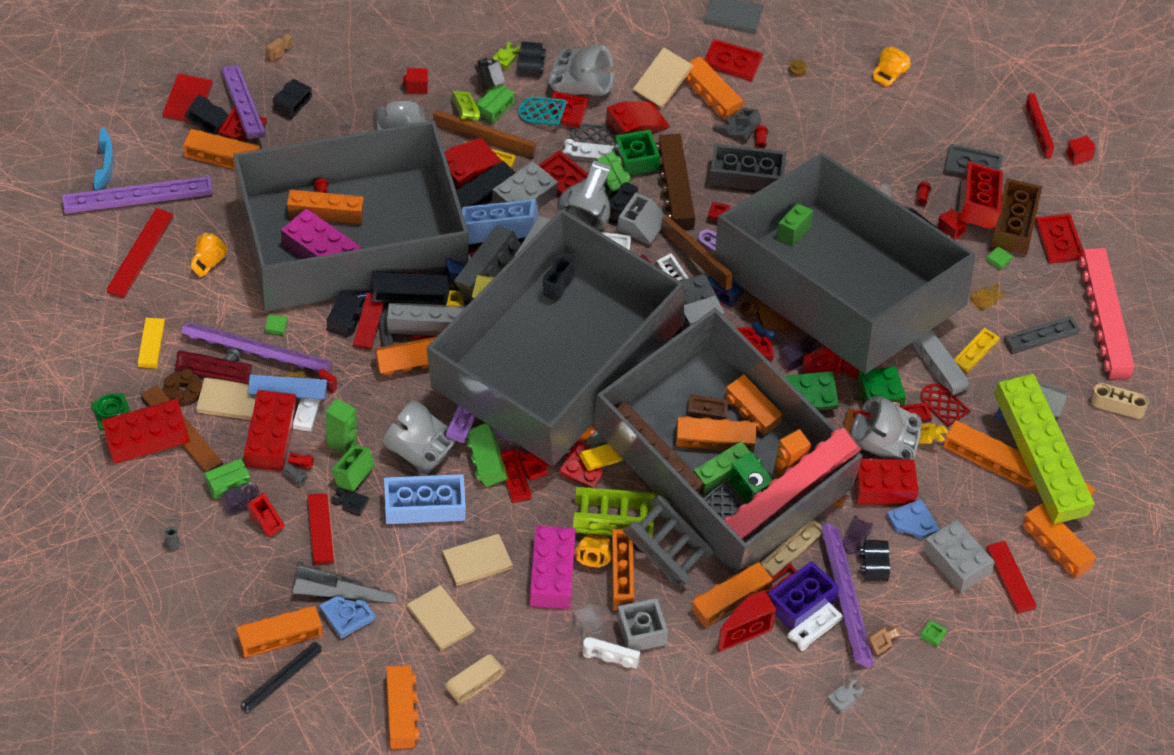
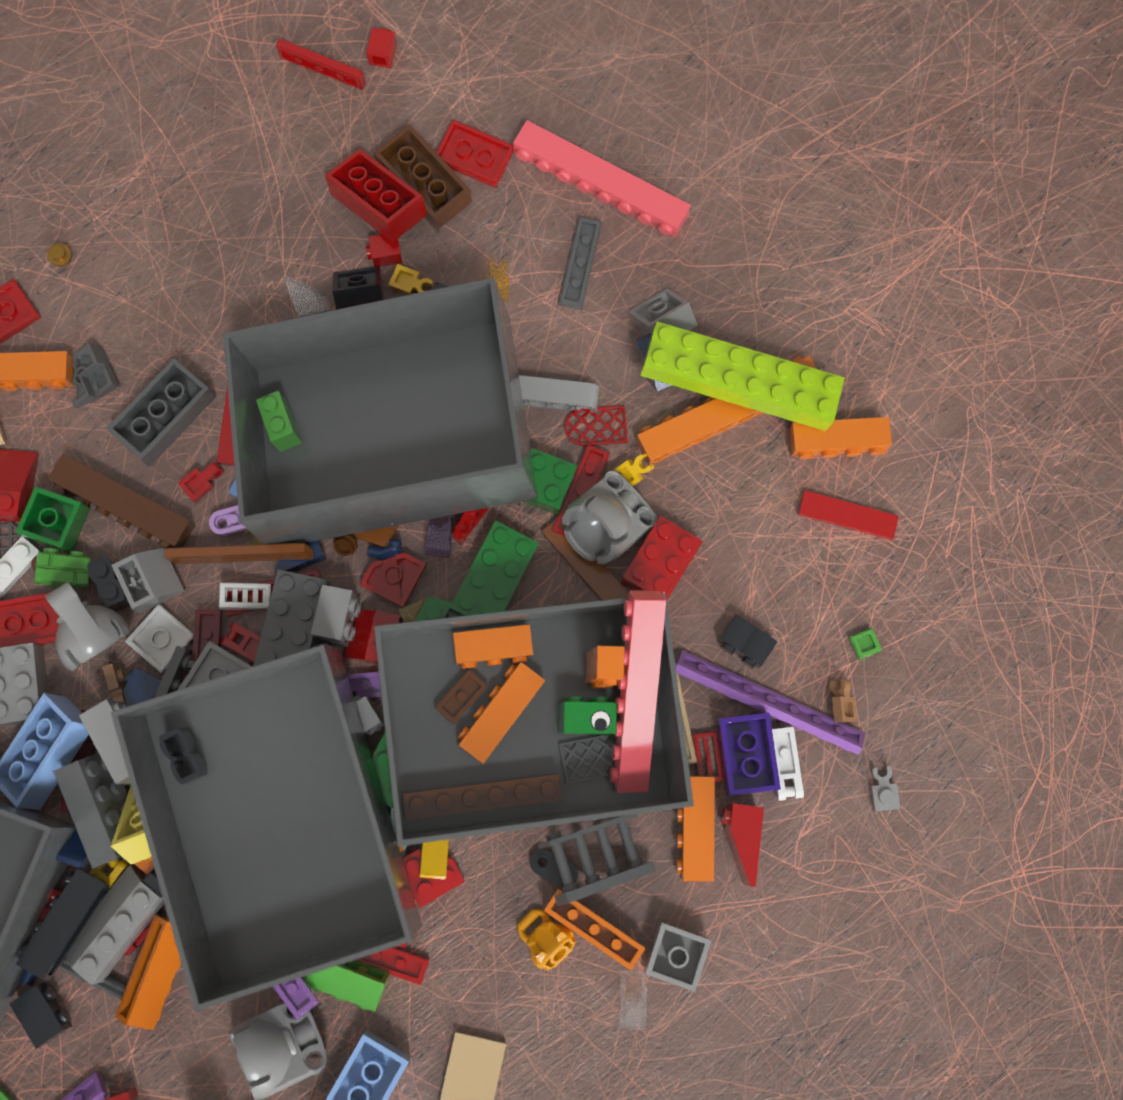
camera: 55 degrees left, 25 degrees up
red tile [353,293,385,350] -> none
dark pink brick [530,526,576,609] -> none
lime fence [573,487,655,537] -> none
white plate [582,637,640,669] -> none
bright green brick [694,441,750,495] -> none
red pin [754,125,768,149] -> none
clear purple piece [843,515,874,554] -> none
light orange piece [872,46,911,87] -> none
medium blue plate [886,499,940,540] -> none
red pin [916,181,931,206] -> none
light grey brick [923,520,995,593] -> none
dark grey tile [943,144,1003,178] -> none
yellow tile [954,327,1000,375] -> none
bright green tile [986,246,1013,270] -> none
tan beam [1091,383,1149,419] -> none

